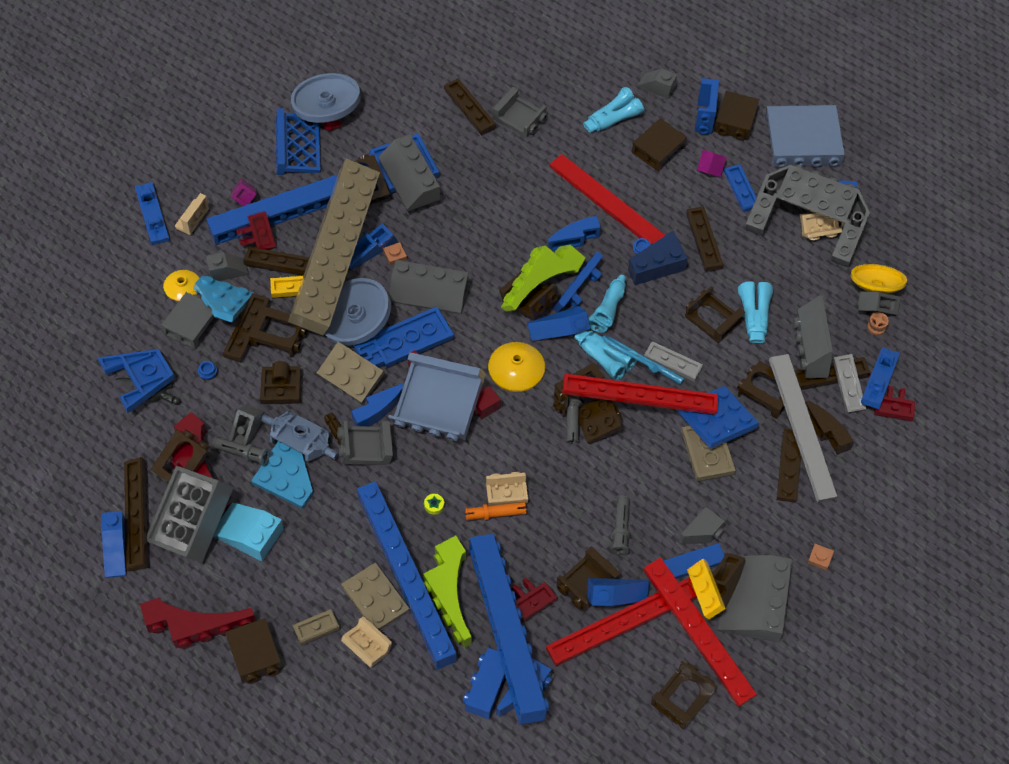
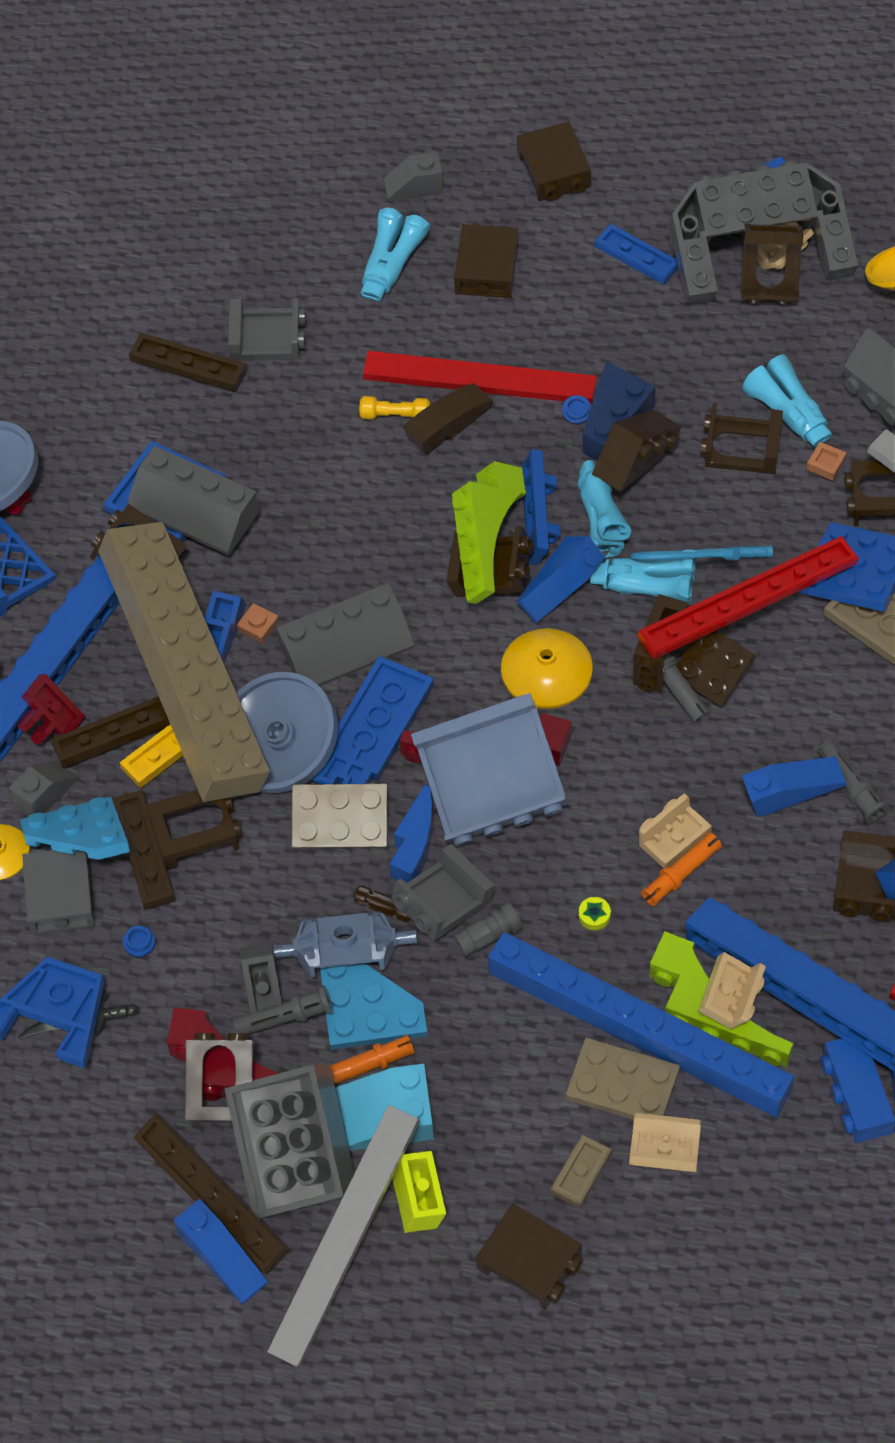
camera: 30 degrees left, 0 degrees up
dark red arch [140,598,256,649] -> none
dark brown plate [260,361,301,404] -> none
dark red hinge [512,578,557,622] -> none
blue slope [547,216,600,251] -> none
light grey tile [644,341,703,382] -> none
dark brown plate [686,207,723,272] -> none
blue panel [694,78,719,134] -> none
magenta panel [697,150,727,177] -> none
sand blue panel [765,105,845,167] -> none
none -> light grey tile [267,1105,420,1368]
none -> orange pin [330,1035,415,1085]
none -> yellow piece [359,396,431,420]
none -> neon yellow brick [392,1151,446,1233]
none -> dark brown slope [403,383,493,455]
none -> dark grey axle [453,901,523,957]
none -> dark brown wedge [592,410,682,492]
none -> tan bracket [698,952,766,1029]
none -> dark brown panel [740,224,804,304]
none -> blue slope [742,756,847,817]
none -> nougat plate [806,442,847,481]

